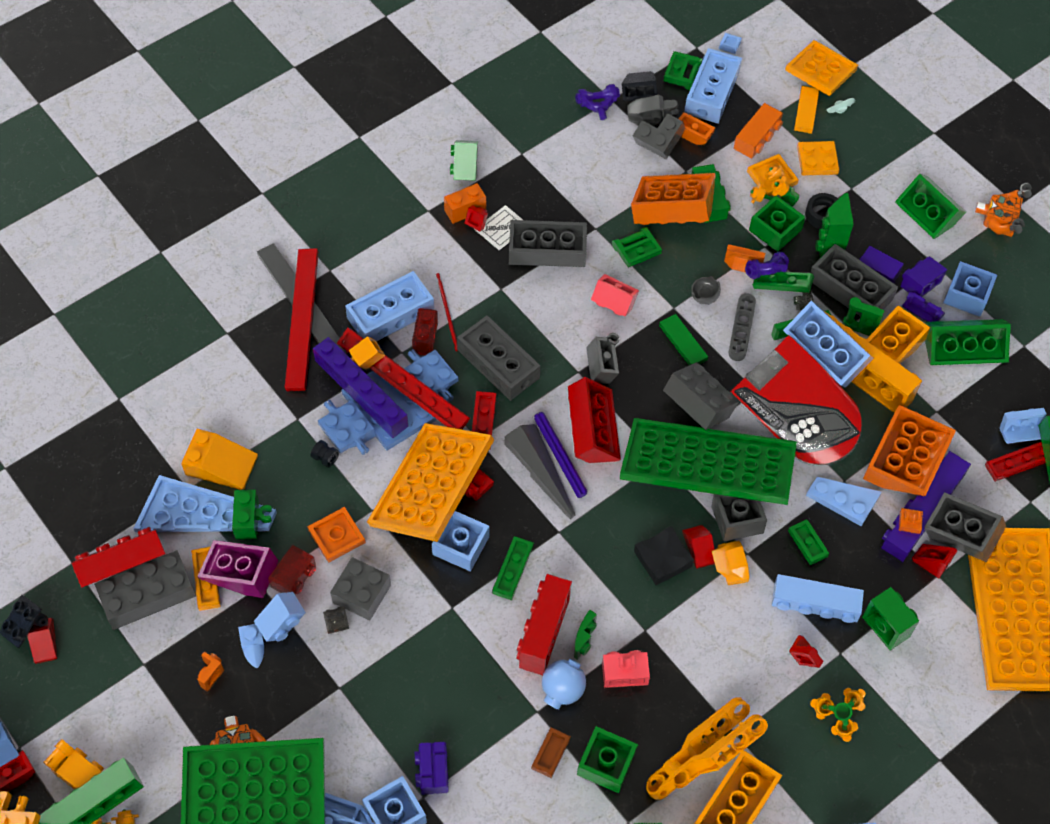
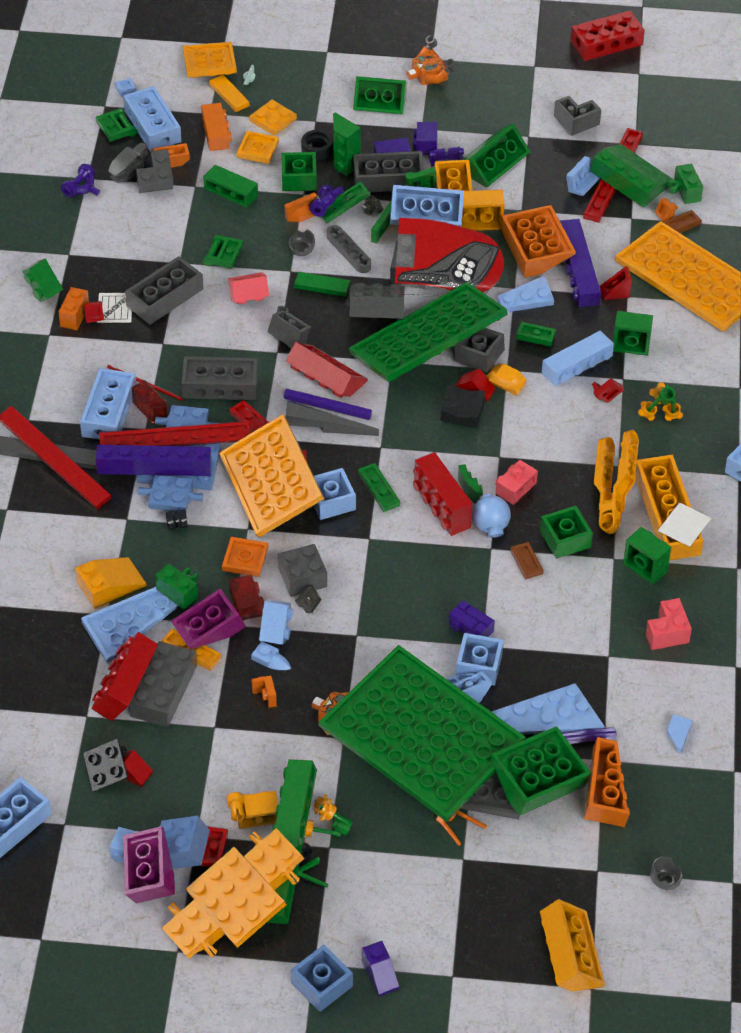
camera: 45 degrees left, 10 degrees down
light orange brick [349,336,385,370] -> none
black torso [622,71,658,101] -> none
orange slope [631,173,716,225] -> none
light orange plant [750,165,800,206] -> none
orange tile [899,508,923,534] -> none
dark grey brick [924,492,1006,562] -> none
medium blue brick [943,261,997,317] -> none

